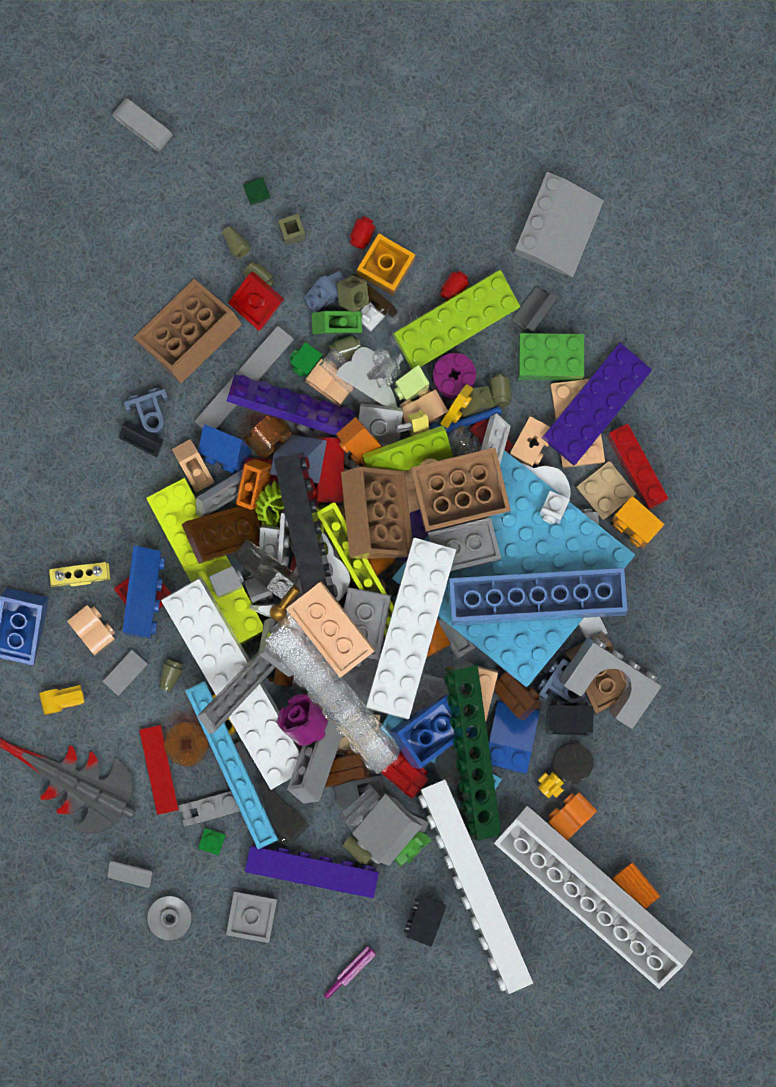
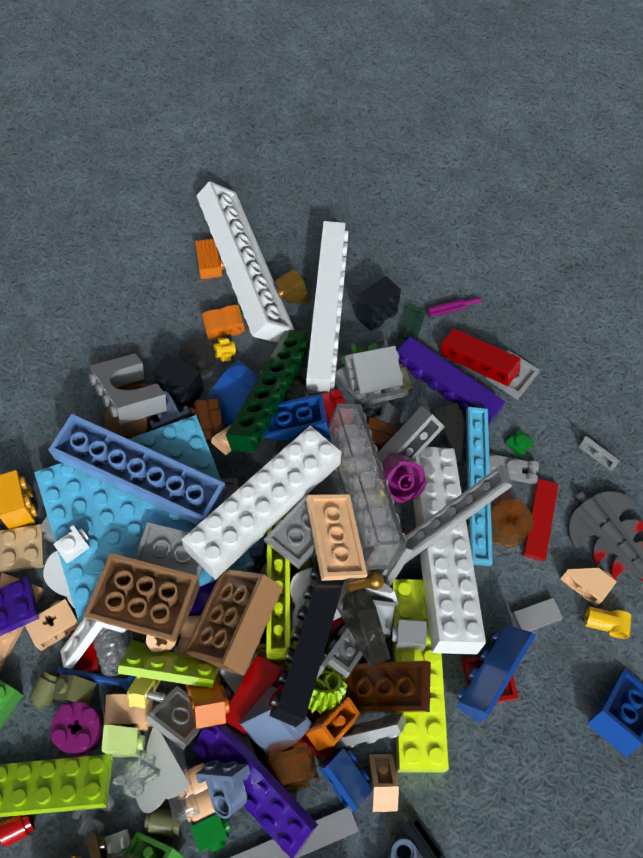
camera: 145 degrees left, 20 degrees down
light yellow piece [49,562,111,587] -> none
light nougat brick [67,605,115,655] -> none
light grey dish [147,896,191,940] -> none
olive cone [159,658,184,692] -> none
yellow plate [440,384,473,428] -> none
none -> sand blue pin [196,760,250,819]
none -> pearl gold slope [275,269,310,303]
none -> clear green tile [398,306,426,341]
none -> red brick [441,329,521,387]
none -> light nougat slope [560,568,617,607]

